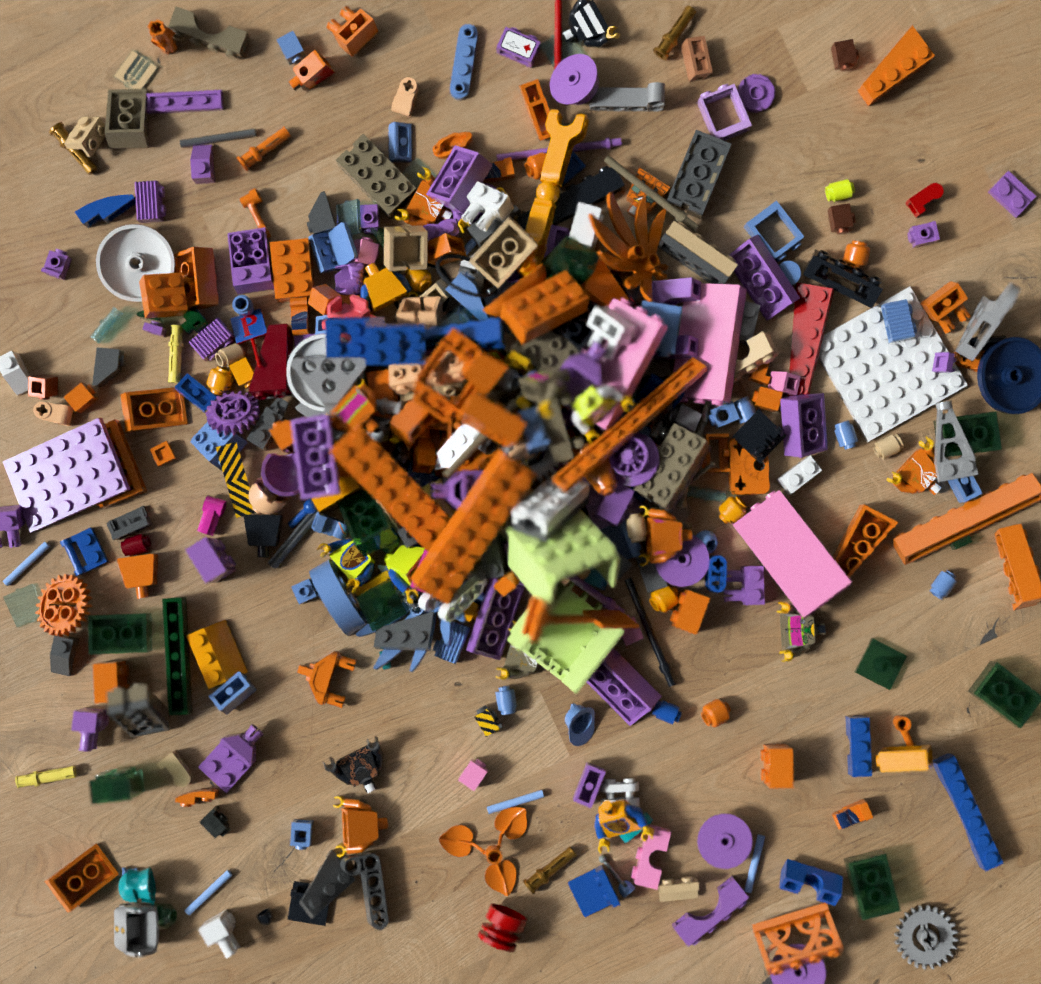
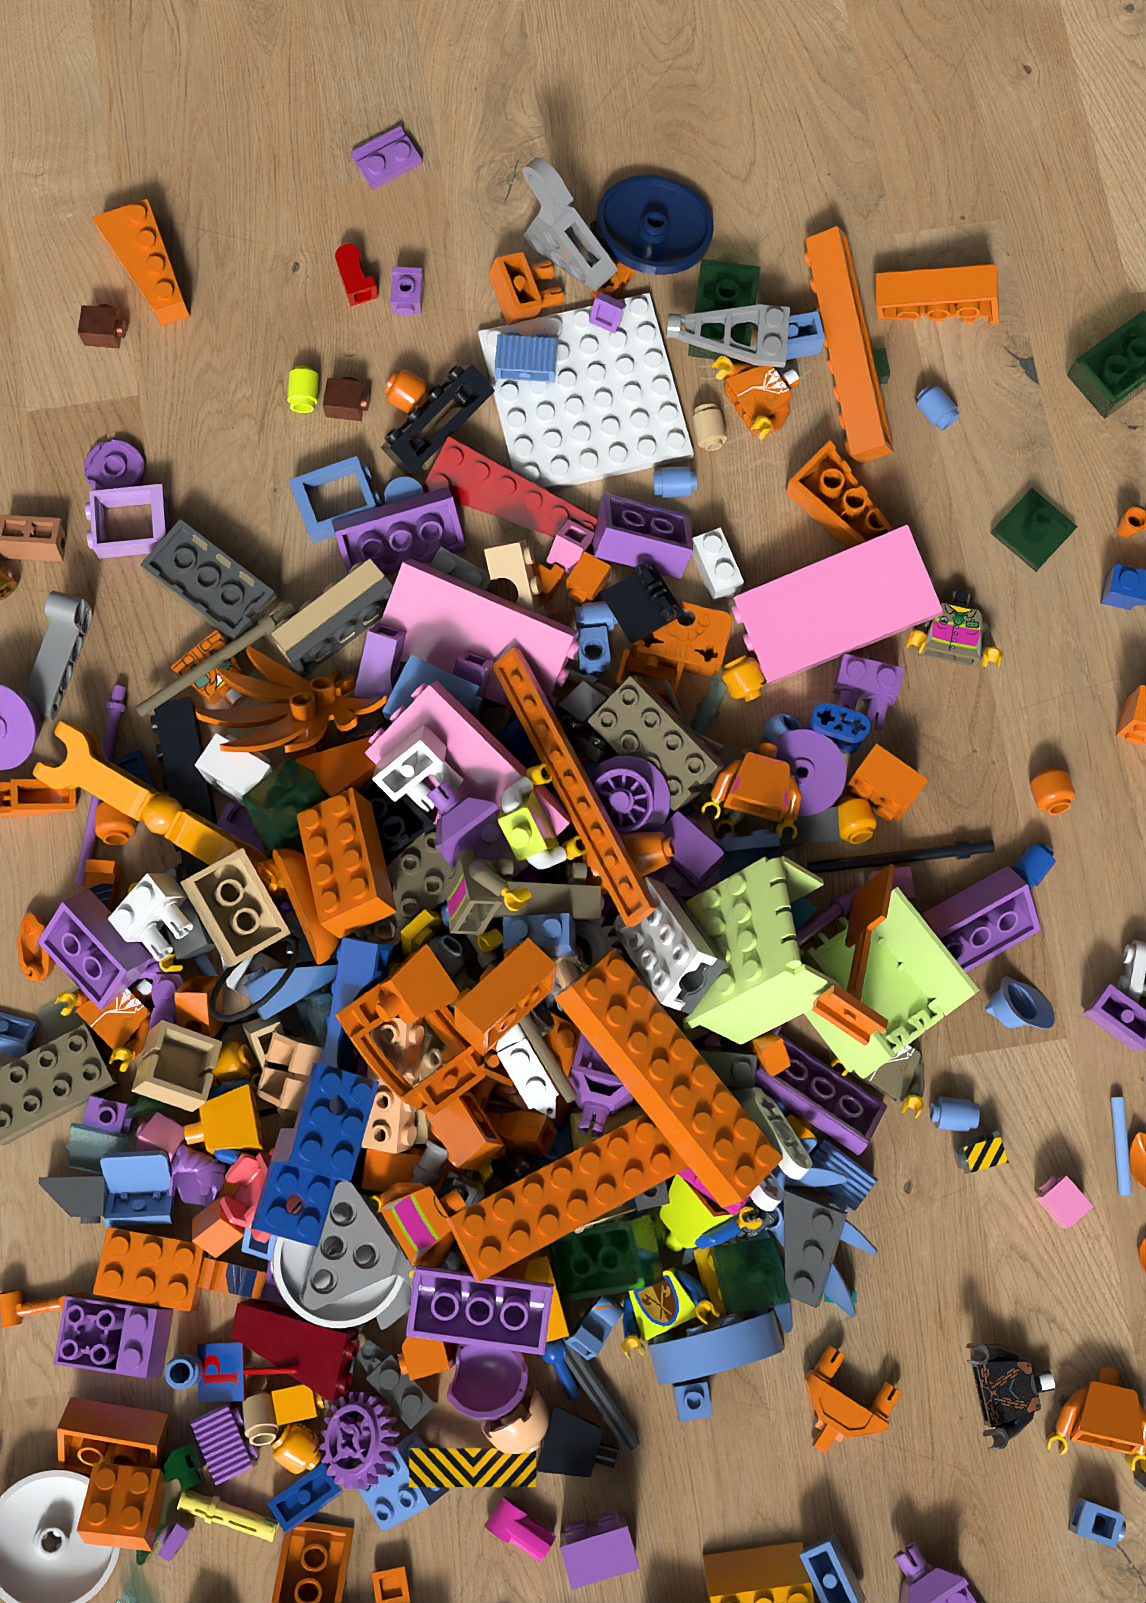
camera: 80 degrees left, 10 degrees down
tan brick [625,514,648,543] -> none

